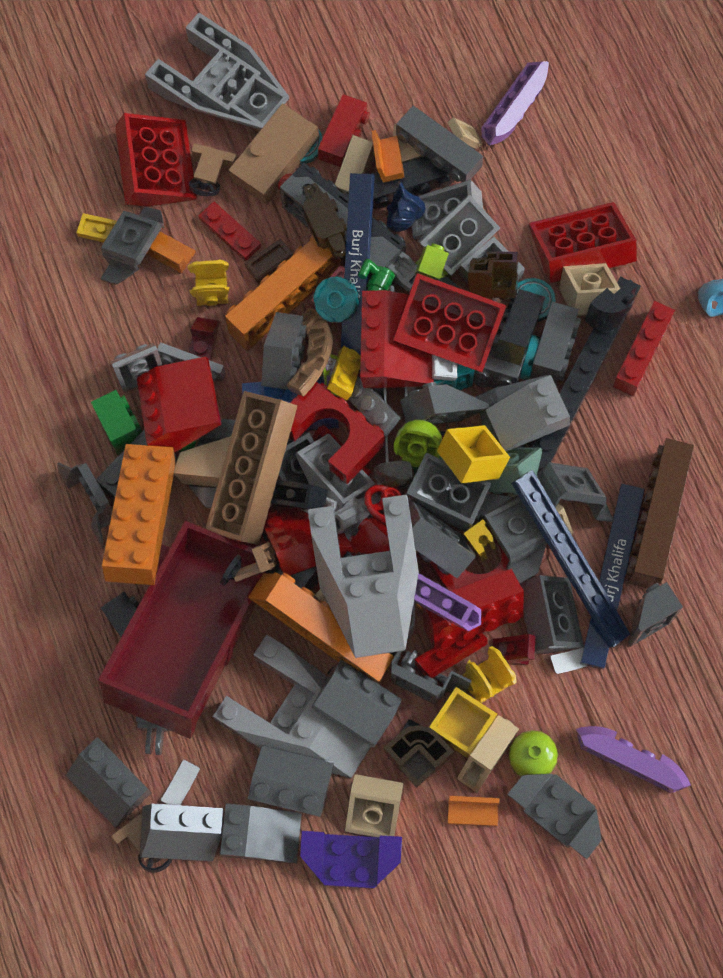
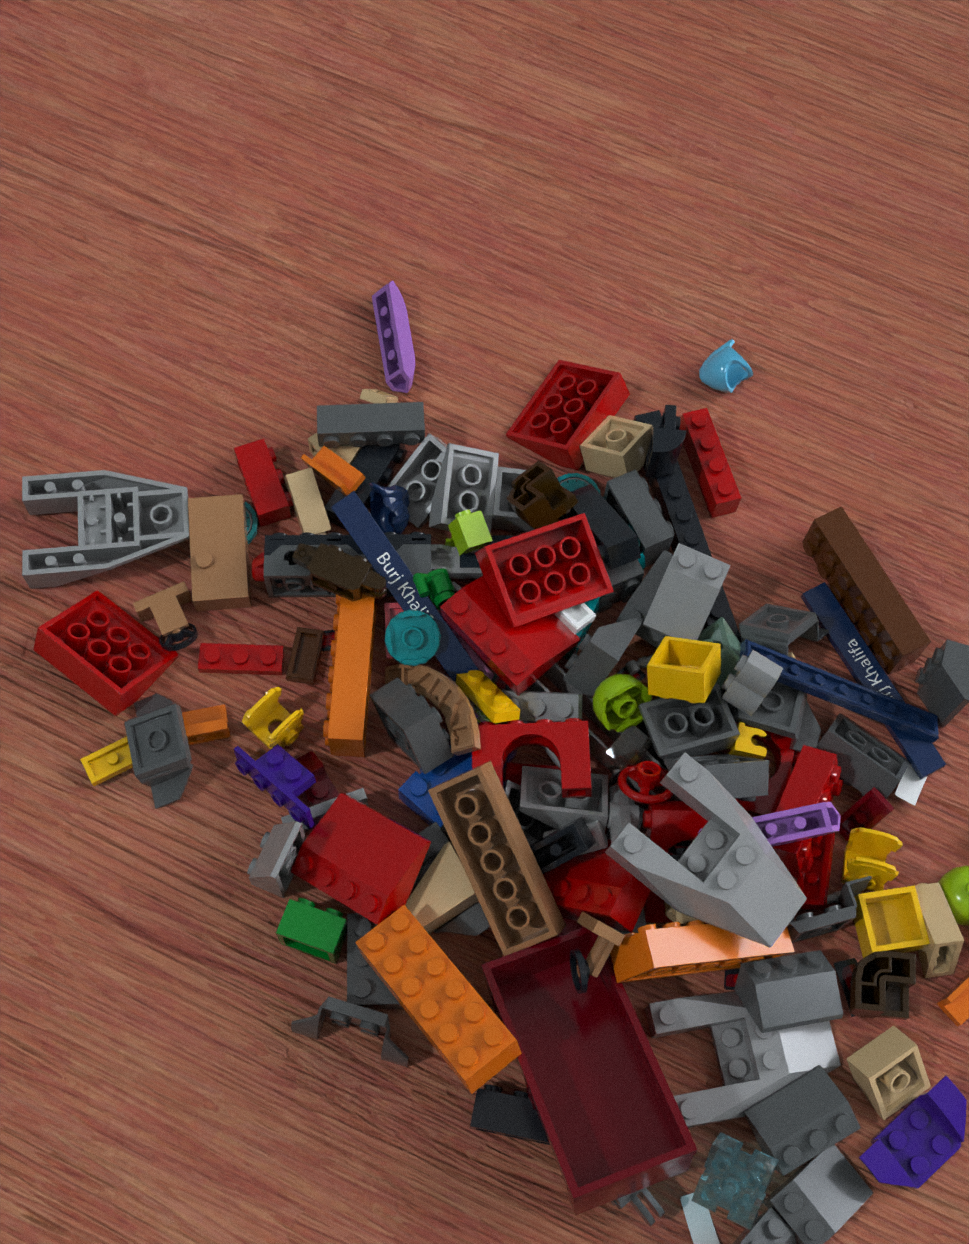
camera: 50 degrees left, 5 degrees down
none -> dark purple bracket [234,744,316,829]
none -> clear light blue brick [691,1132,779,1230]
none -> light grey brick [721,650,783,716]

